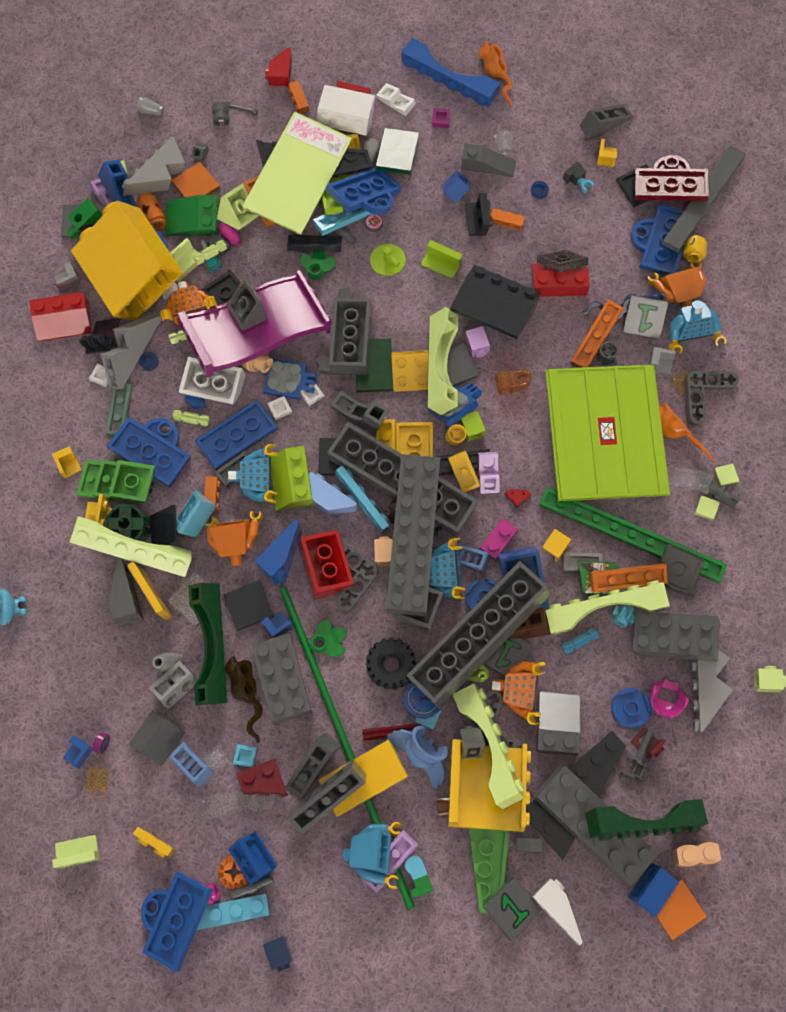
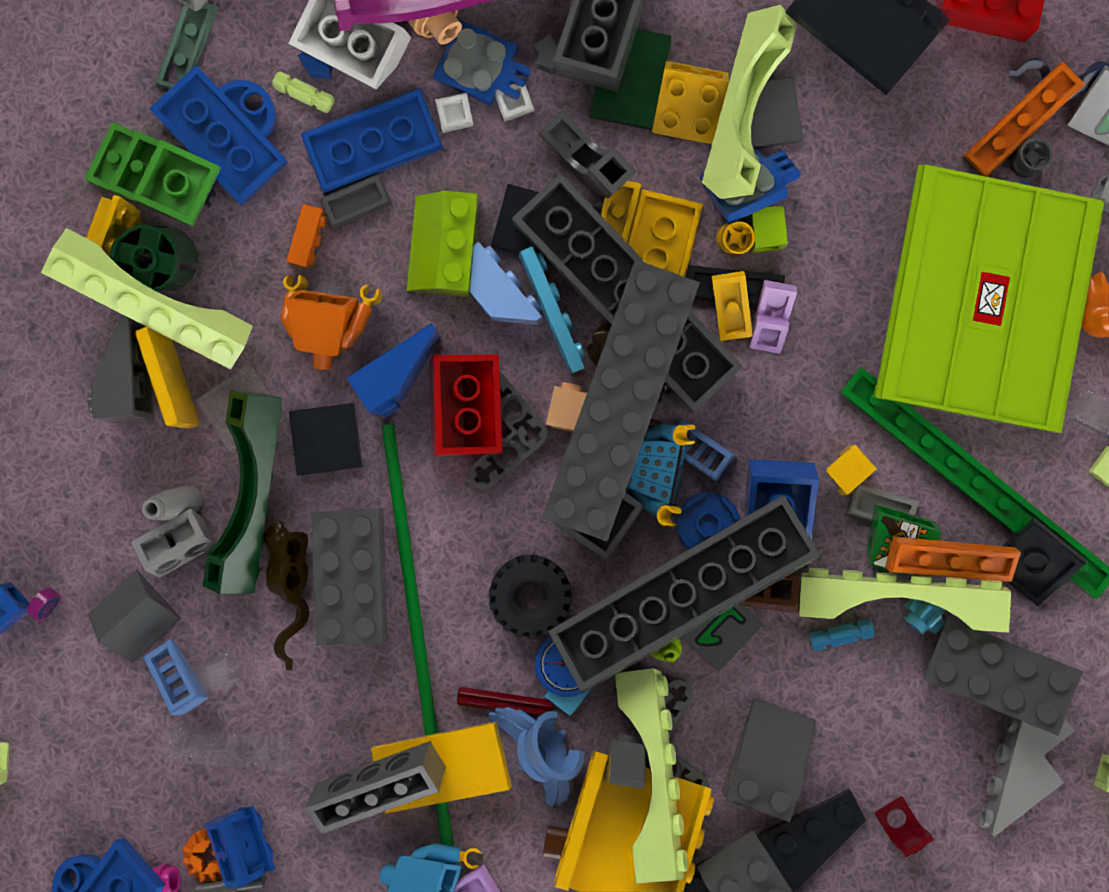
camera: 10 degrees right, 15 degrees up
yellow panel [52,446,81,479] -> none
clear yellow tile [86,769,109,791] -> none
yellow plate [133,827,176,858] -> none
black piece [149,505,178,545] -> none
medium azure slope [176,490,216,538] -> none
dark azure torso [228,444,278,504] -> none
medium azure tile [233,744,257,768] -> none
dark red wing [236,758,288,797] -> none
blue panel [261,612,293,638] -> none
dark grey slope [285,733,341,799] -> none
green plate [310,619,347,657] -> none
lavender brick [465,326,490,358] -> none
dark pink plate [480,518,518,560] -> none
orange torso [492,661,546,725] -> none
clear orange piece [494,369,531,395] -> none
red tile [504,489,532,508] -> none
blue tile [611,688,652,729] -> none
dark grey piece [619,730,655,782] -> none
dark pink helmet [651,678,689,719] -> none

